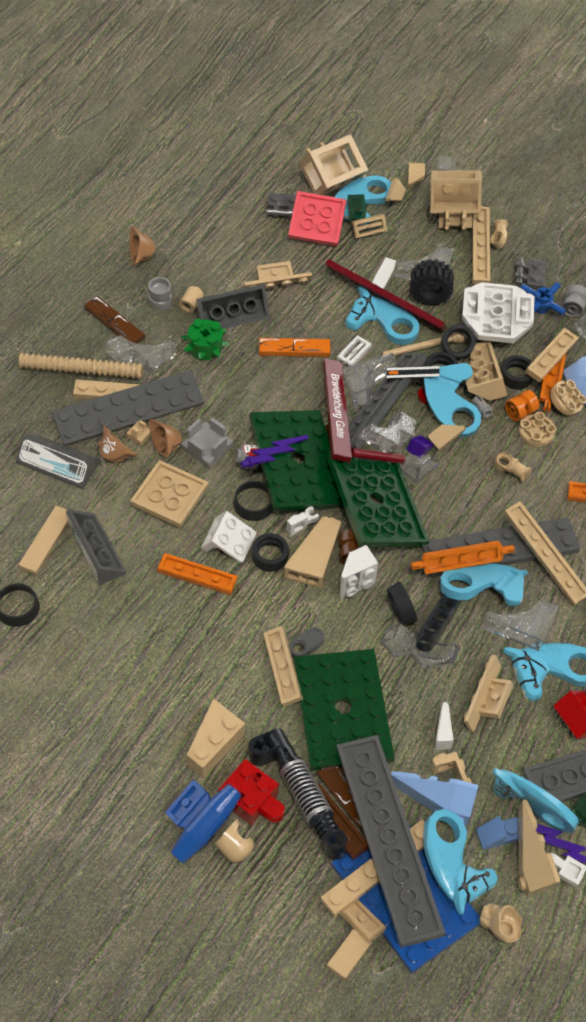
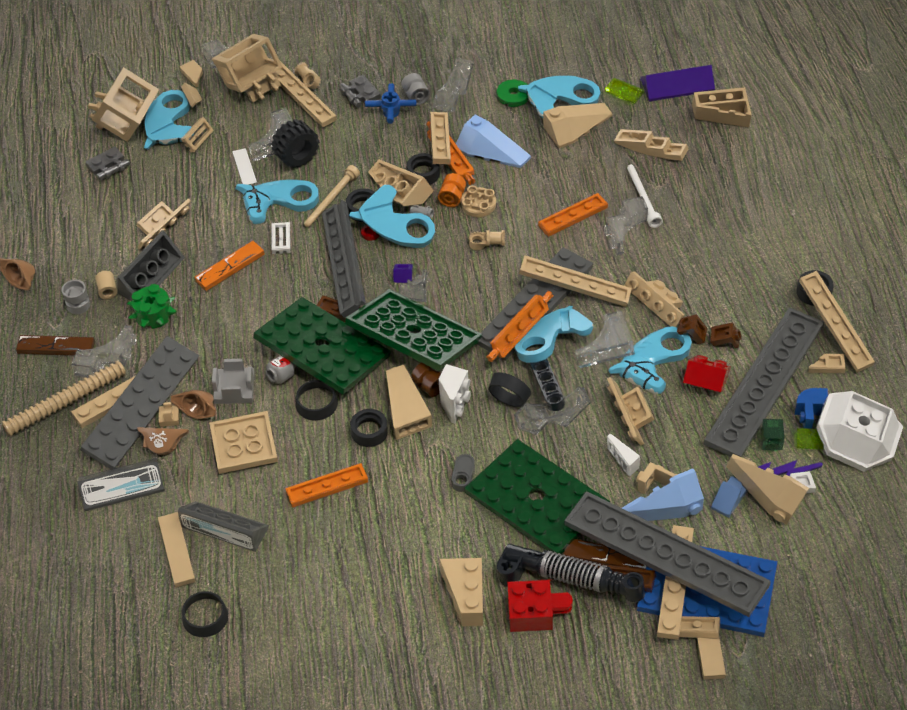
camera: 35 degrees left, 5 degrees down
blue plate [165,779,242,863] -> none
white bracket [201,511,256,563] -> none
tan helmet [214,819,254,863] -> none
dark purple piece [240,435,309,469] -> none
tan plate [263,626,303,707] -> none
white plate [287,507,319,536] -> none
coral plate [288,191,347,247] -> none
tile [323,358,352,463] -> none
dark red tile [325,259,447,332] -> none
clear arch [342,352,398,408] -> none
clear green brick [346,194,367,221] -> none
dark red piece [351,448,405,464] -> none
clear arch [358,412,415,453] -> none
sticker [387,366,440,378] -> none
medium azure animal [423,809,498,914] -> none
tan tile [428,424,466,451] -> none
black tyre [441,324,476,359] -> none
white piece [462,282,534,343] -> none
tan hair [480,903,522,943] -> none
medium azure animal [493,768,579,833] -> none
tan tile [550,379,586,416] -> none

